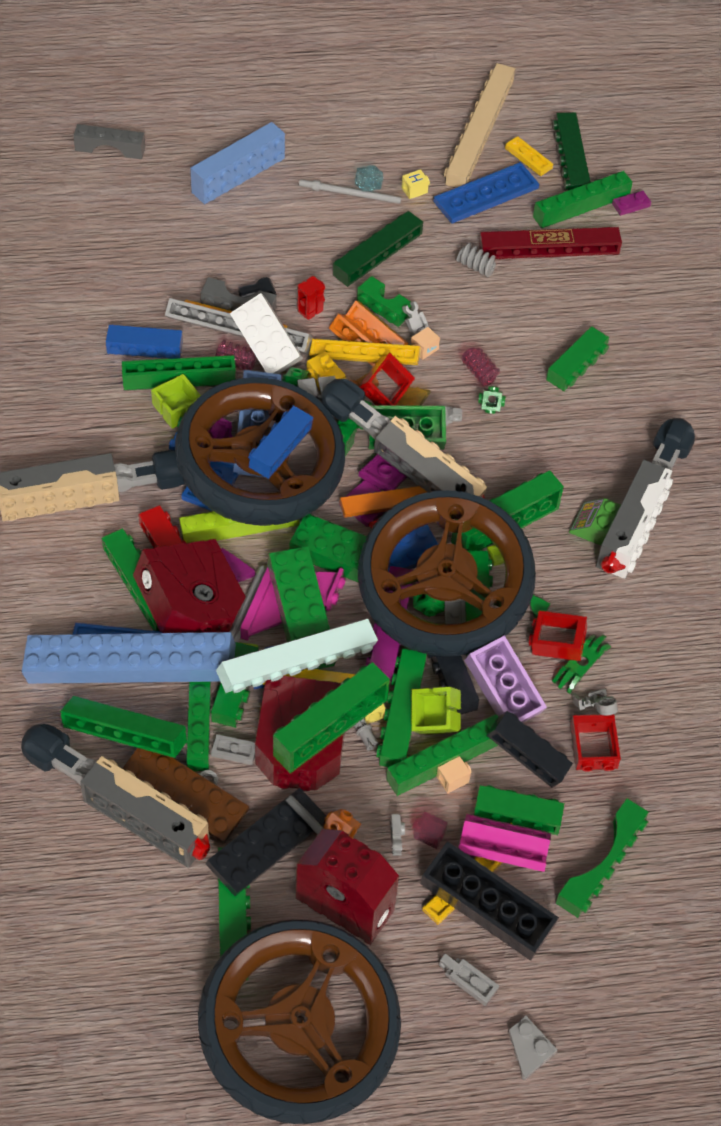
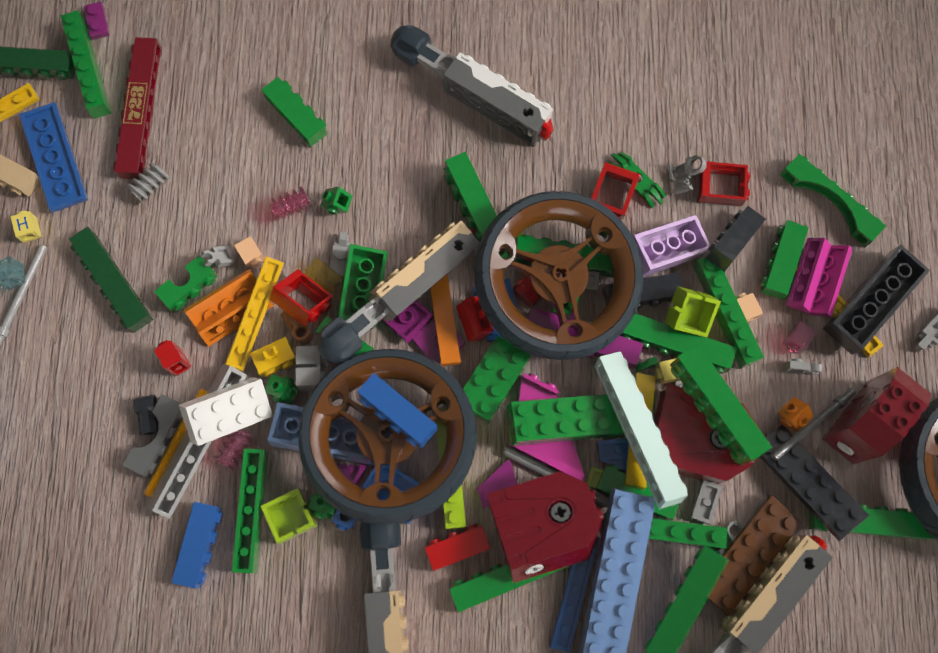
camera: 80 degrees left, 20 degrees up
bright green slope [569,498,621,546] -> none

